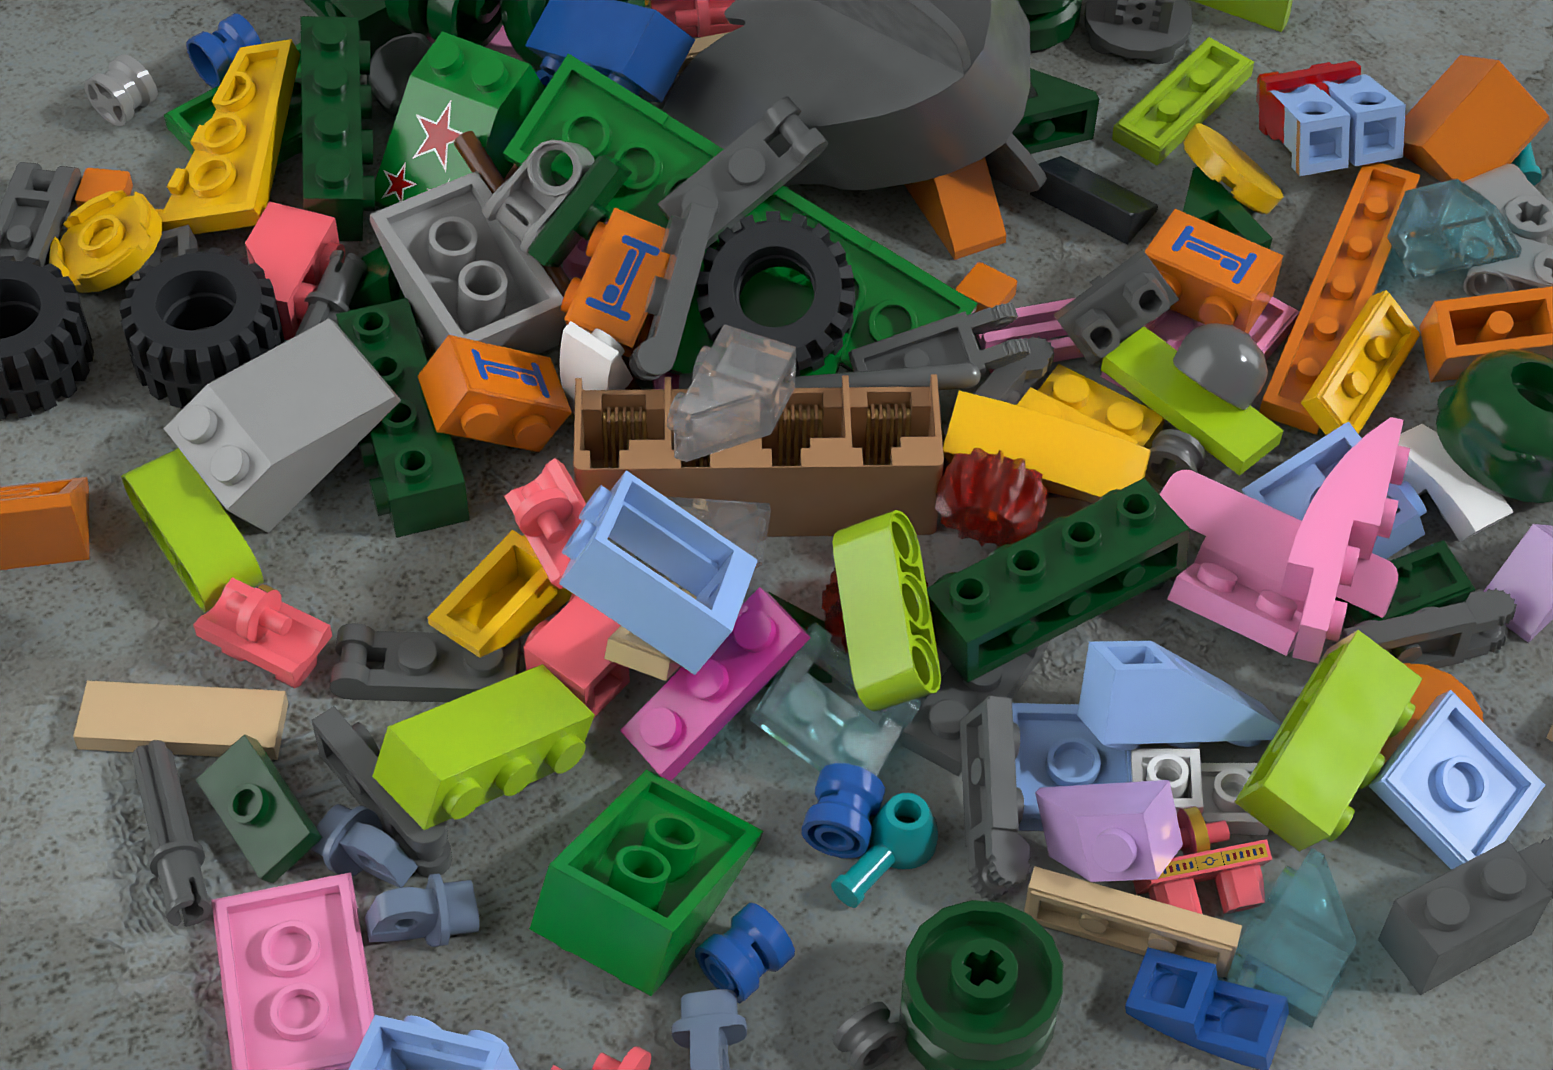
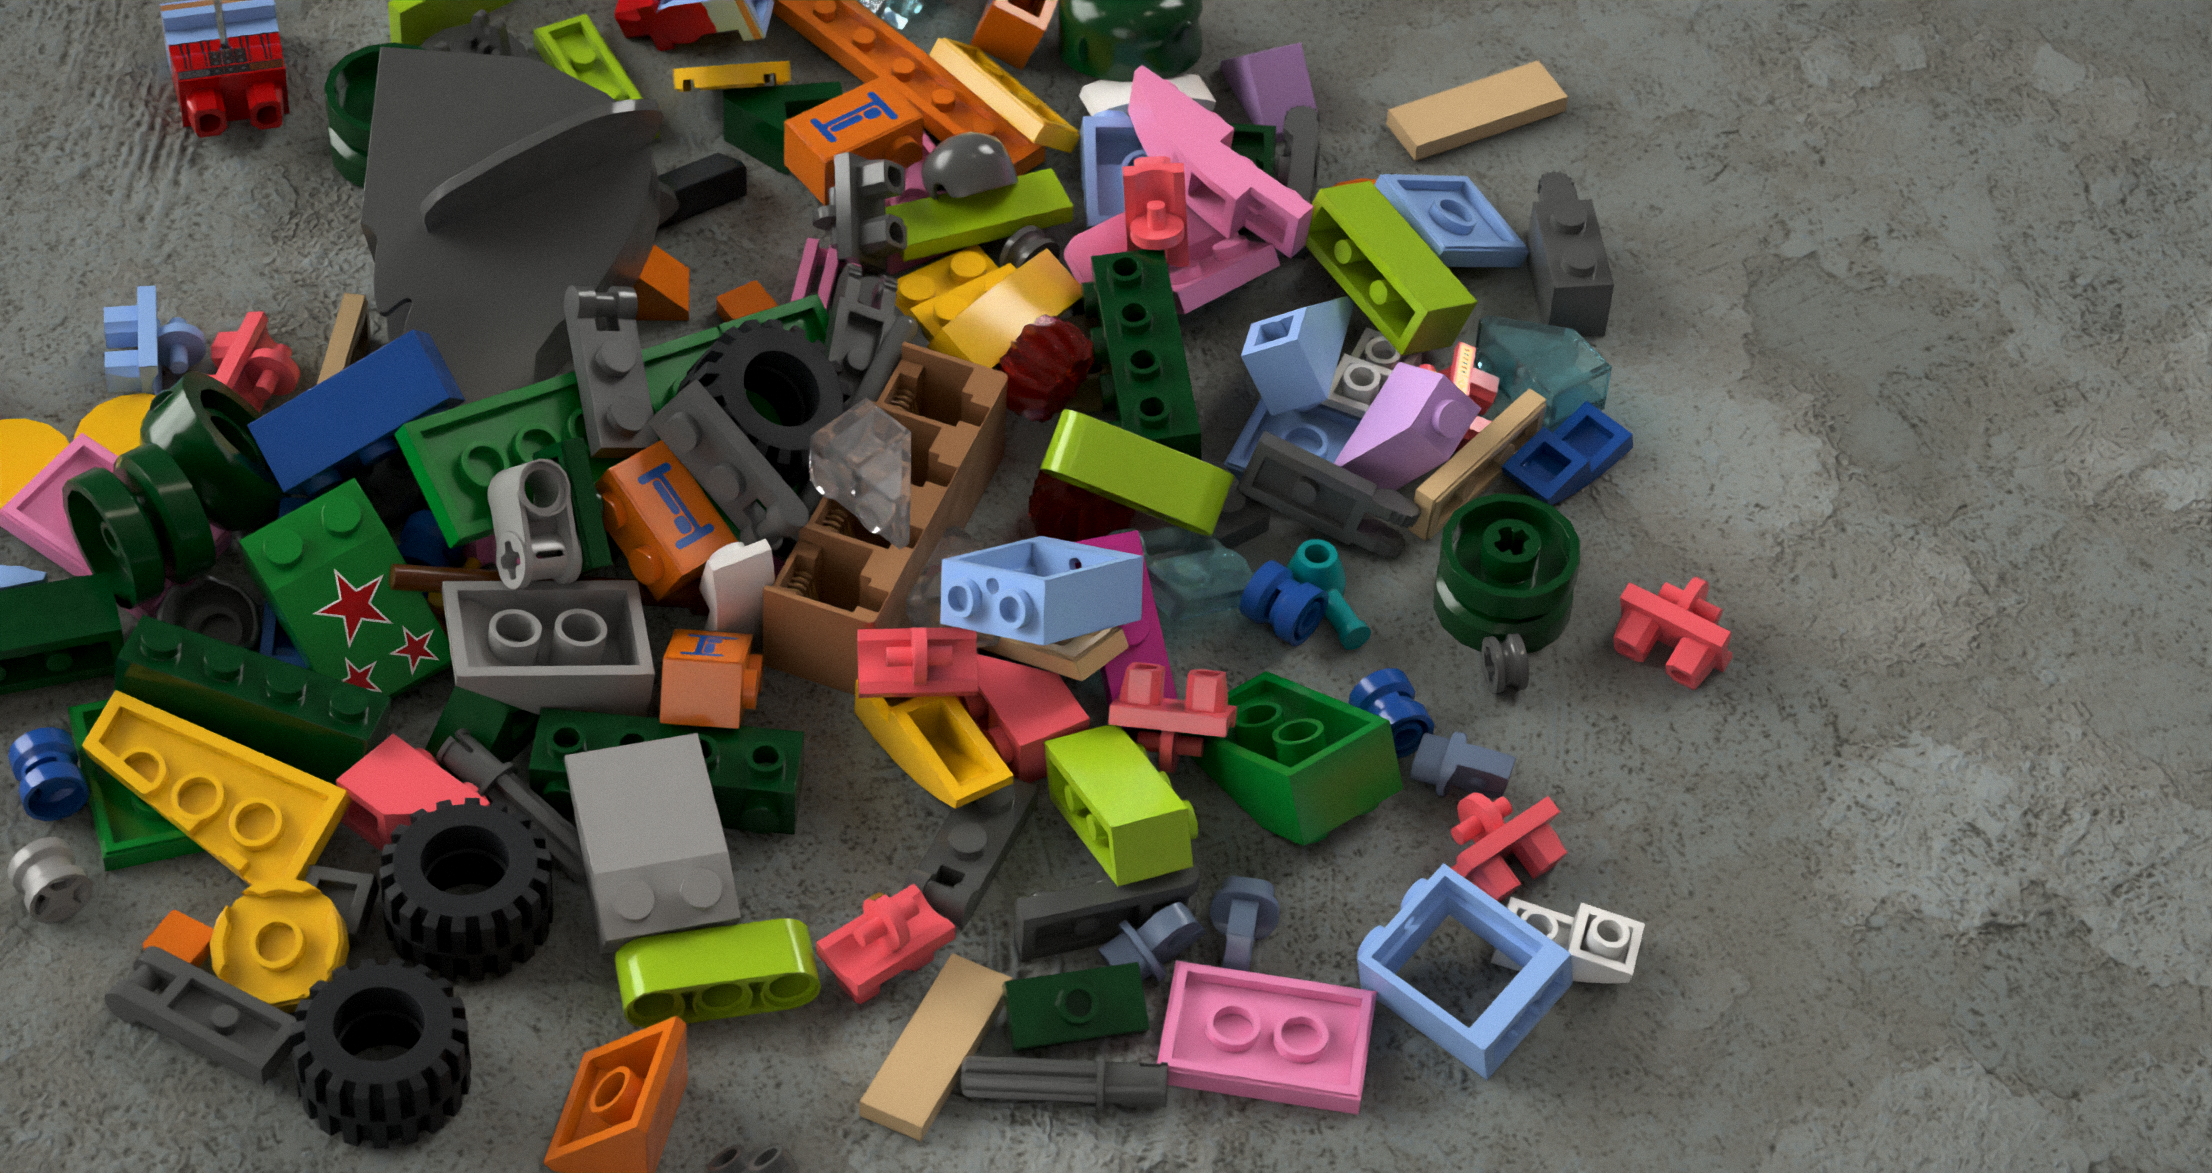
camera: 70 degrees left, 5 degrees down
none -> coral hips [1108,662,1237,773]
none -> coral hips [1122,156,1189,267]

